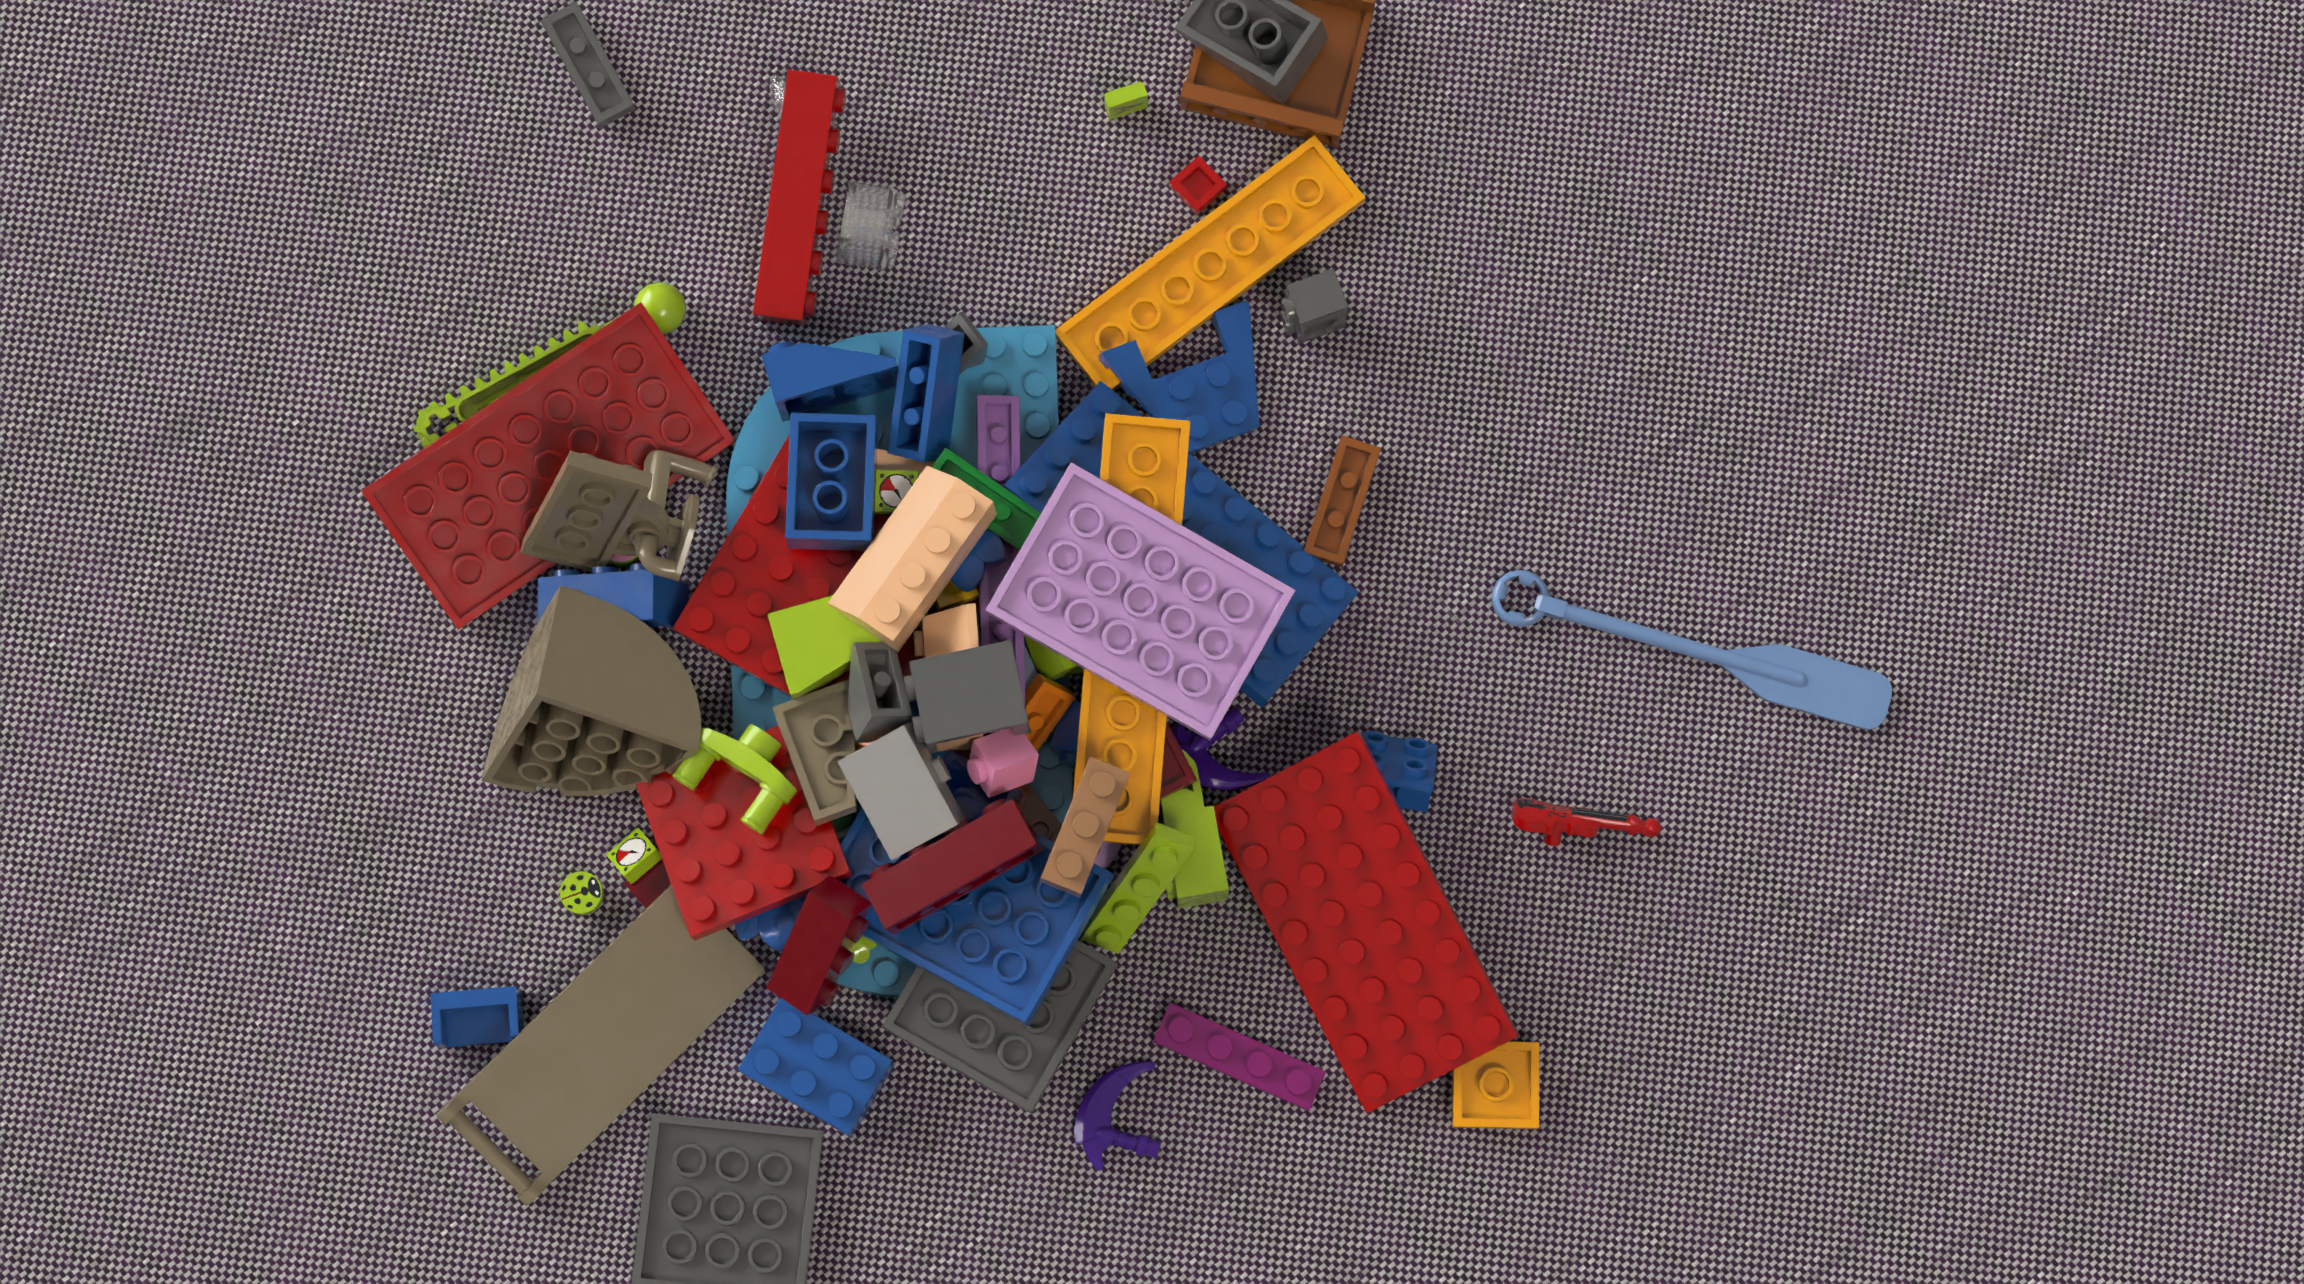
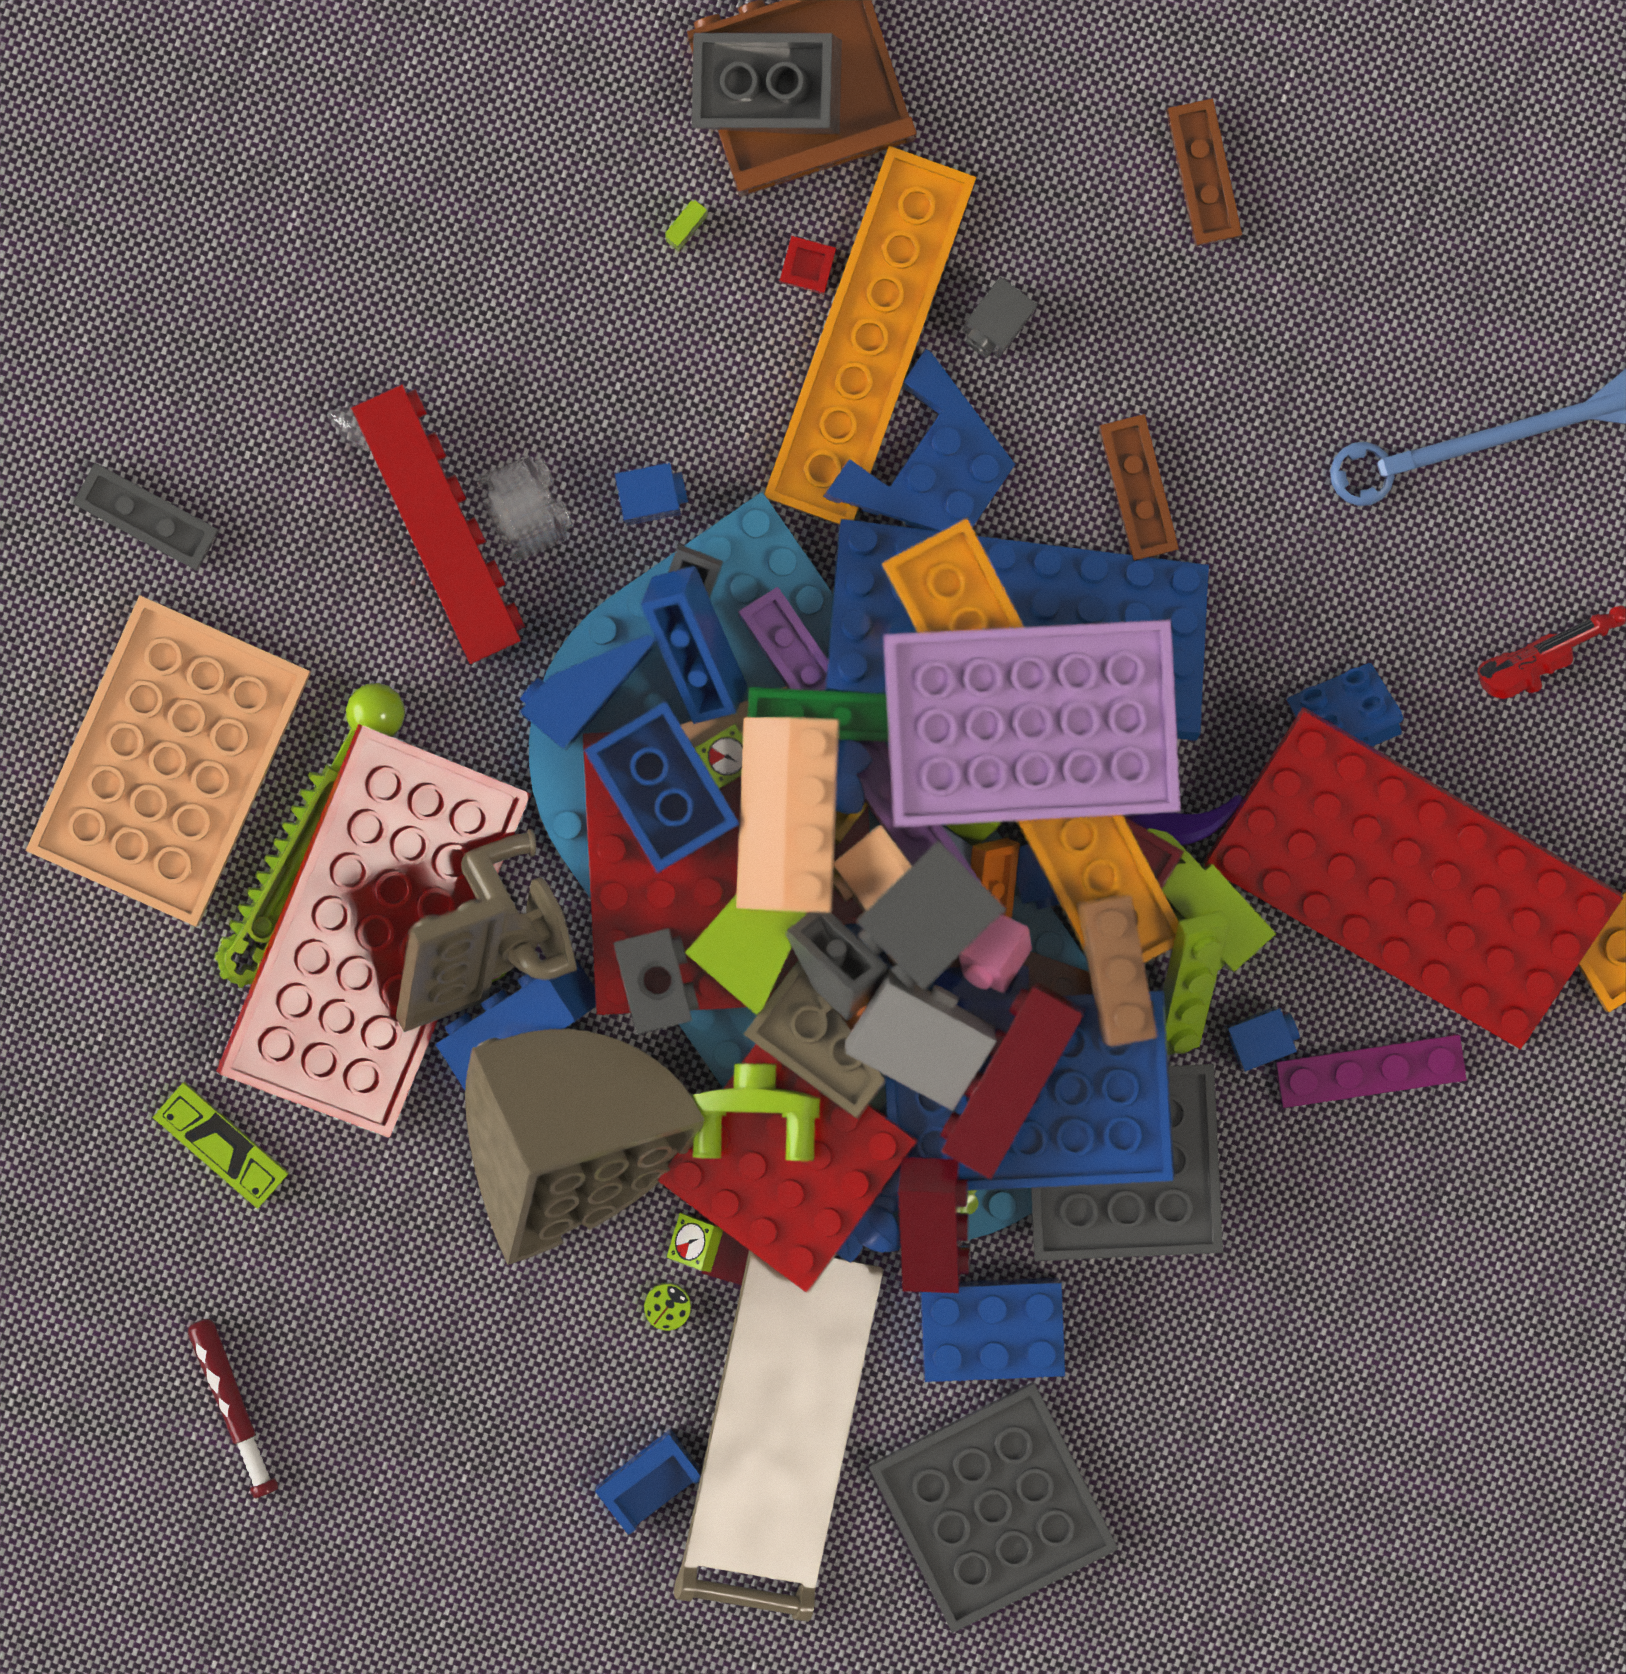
camera: 30 degrees left, 10 degrees up
dark purple piece [1074,1061,1161,1171] -> none
none -> light nougat plate [25,595,311,927]
none -> lime tile [152,1082,290,1209]
none -> dark red piece [188,1319,279,1498]
none -> dark grey brick [613,928,699,1035]
none -> blue brick [615,463,688,526]
none -> dark orange plate [1166,98,1242,247]
none -> blue brick [1224,1006,1300,1072]

